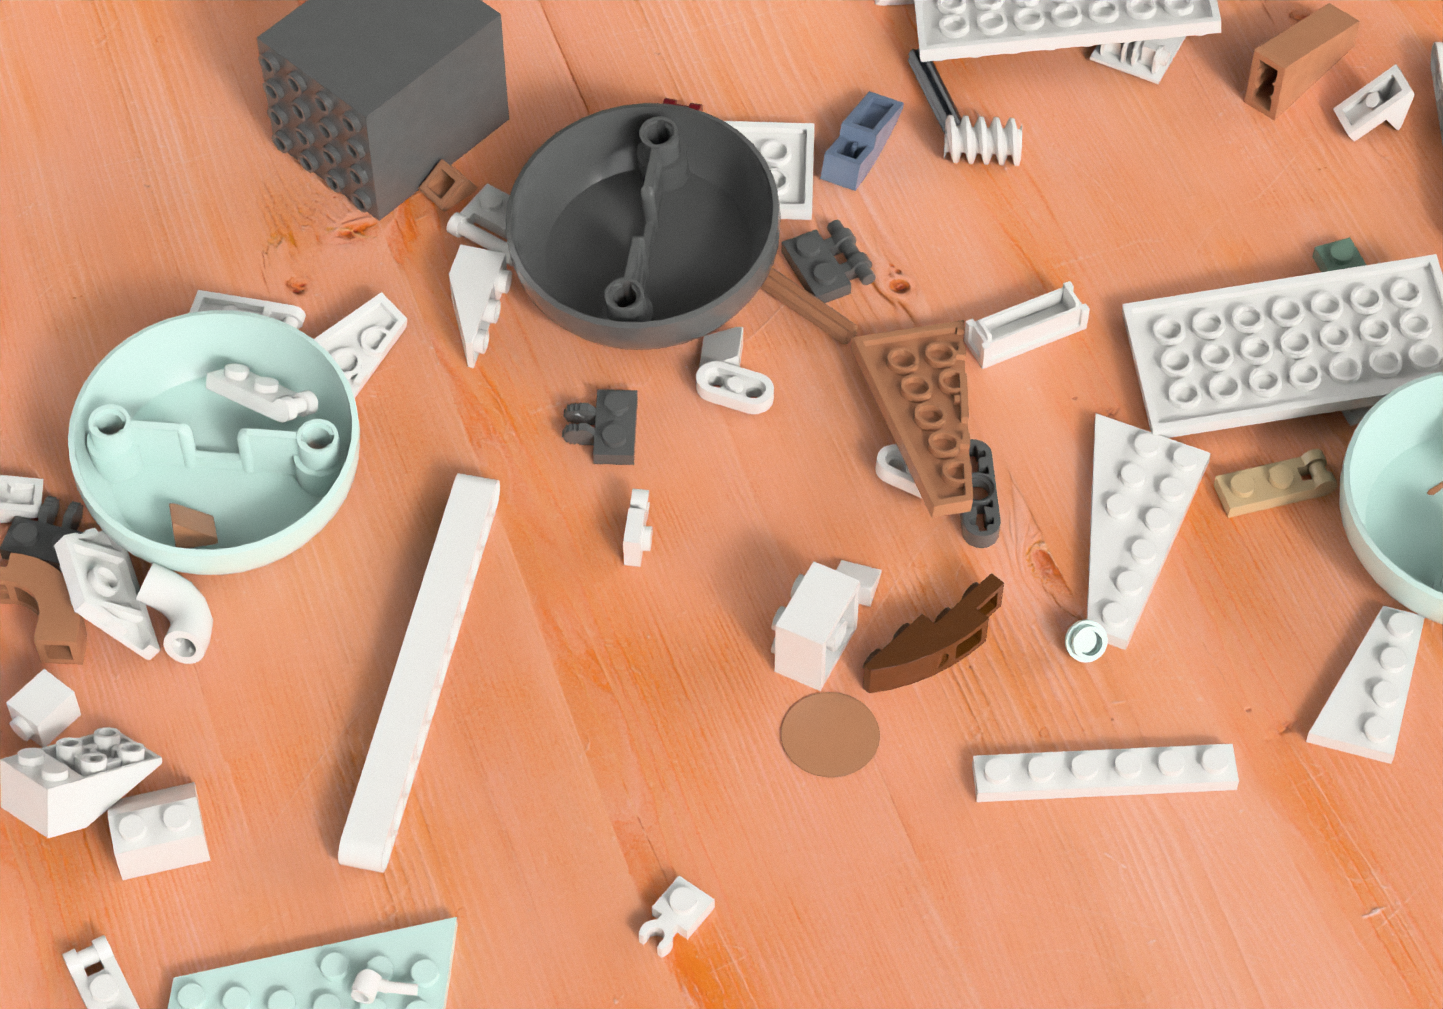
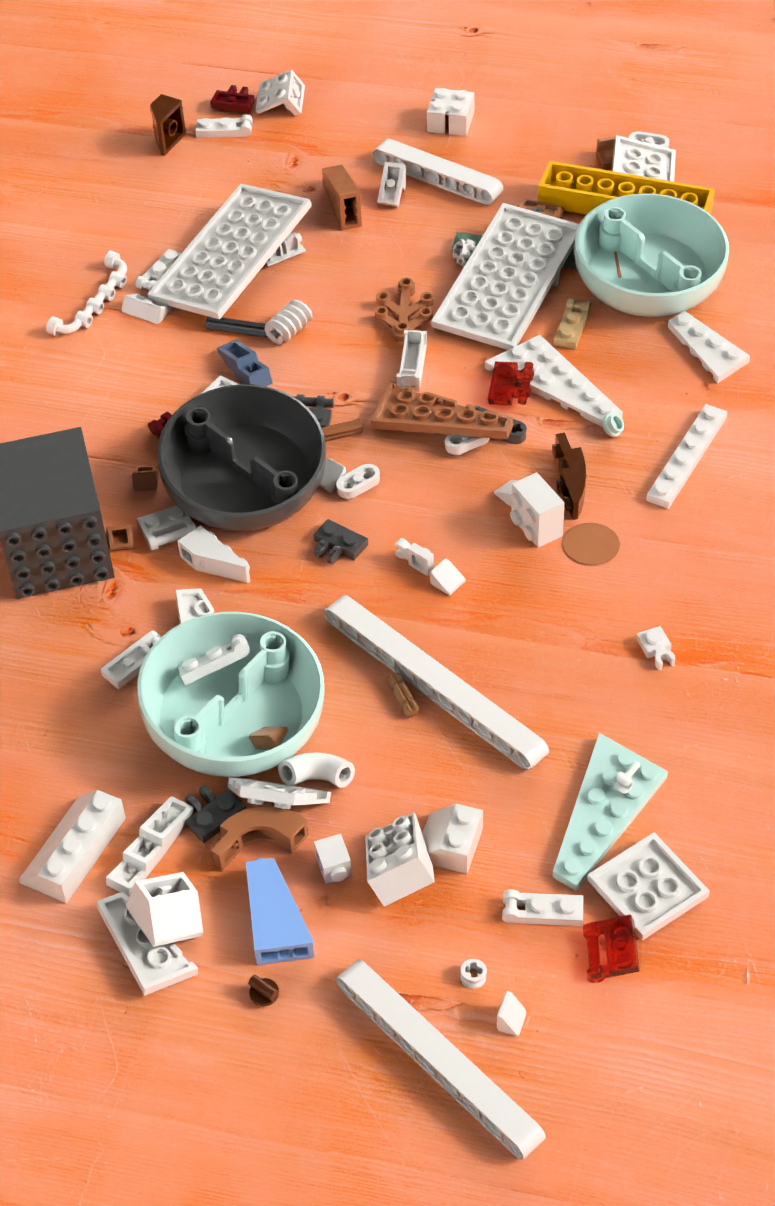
camera: 55 degrees left, 5 degrees down
none -> nougat plant [375,277,434,342]
none -> medium nougat axle [387,673,419,718]
none -> white slope [430,558,466,596]
none -> white gear [453,238,476,267]
none -> clear red plate [488,361,535,406]

